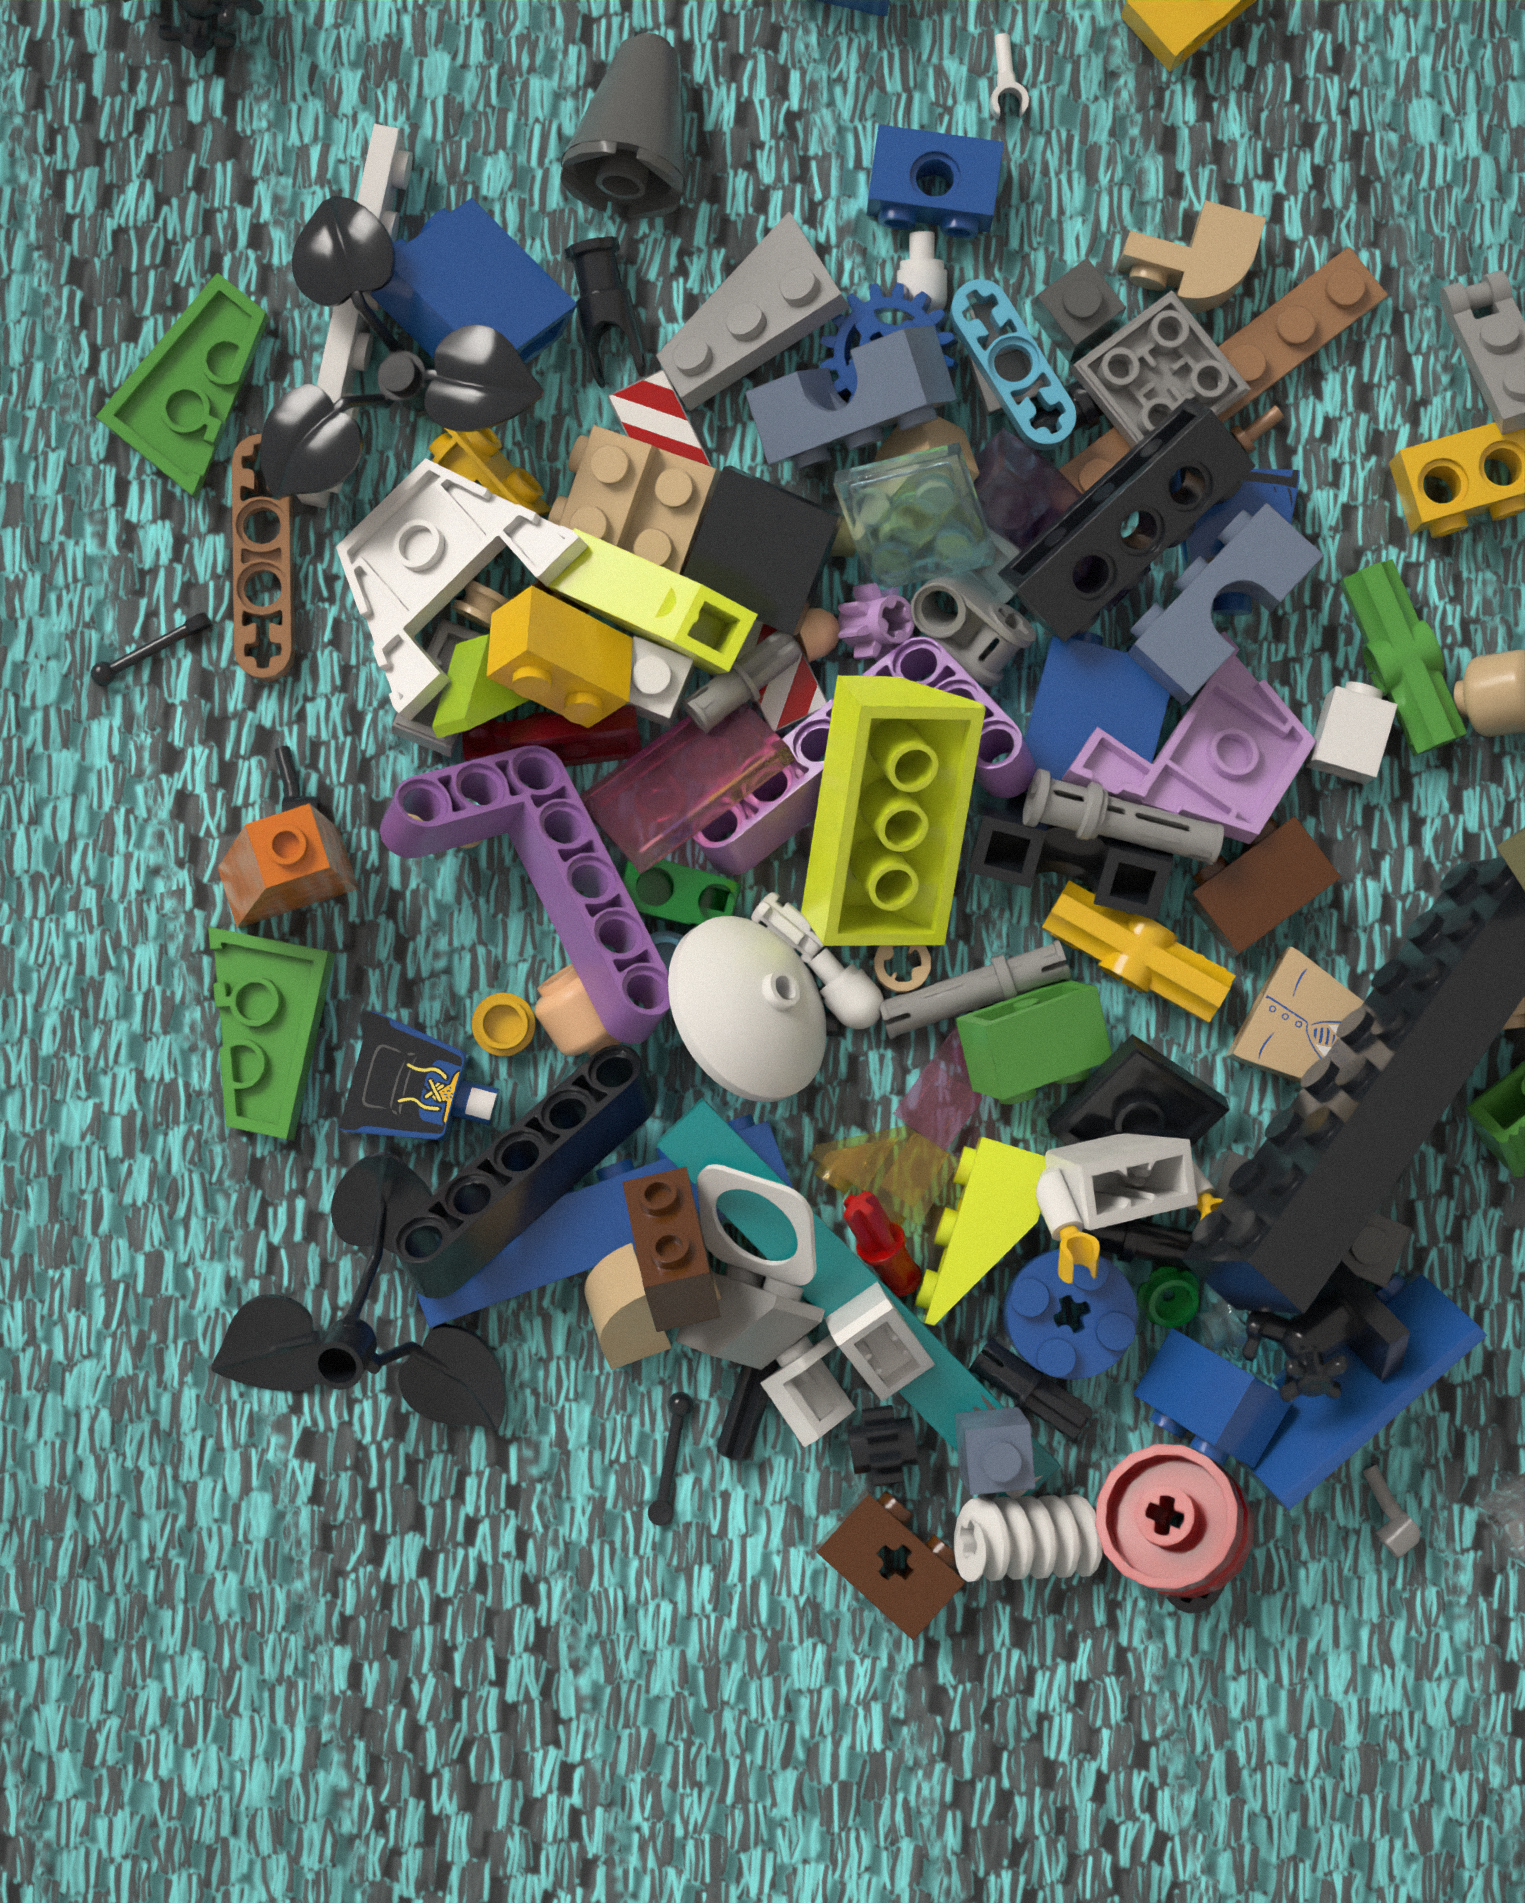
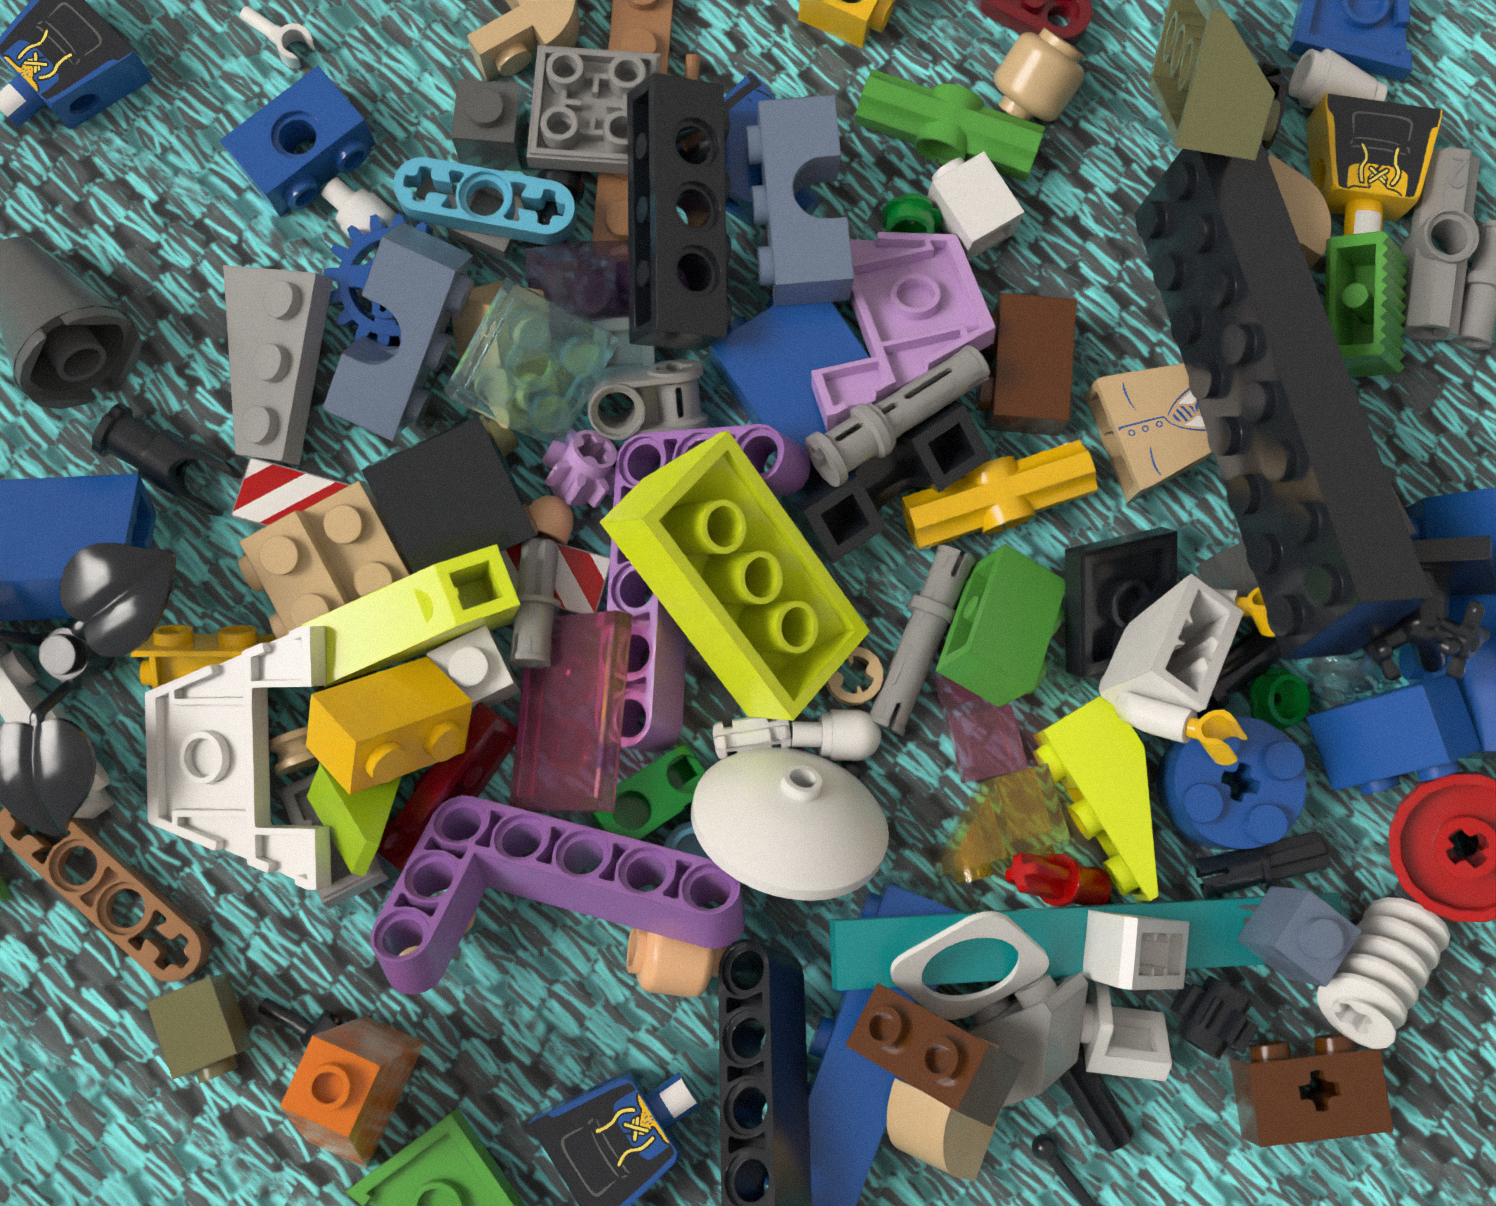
camera: 55 degrees left, 5 degrees down
black hinge [91,612,212,686] -> none
yellow plate [472,993,536,1057] -> none
none -> olive brick [146,973,254,1084]
none -> green plate [882,193,942,234]

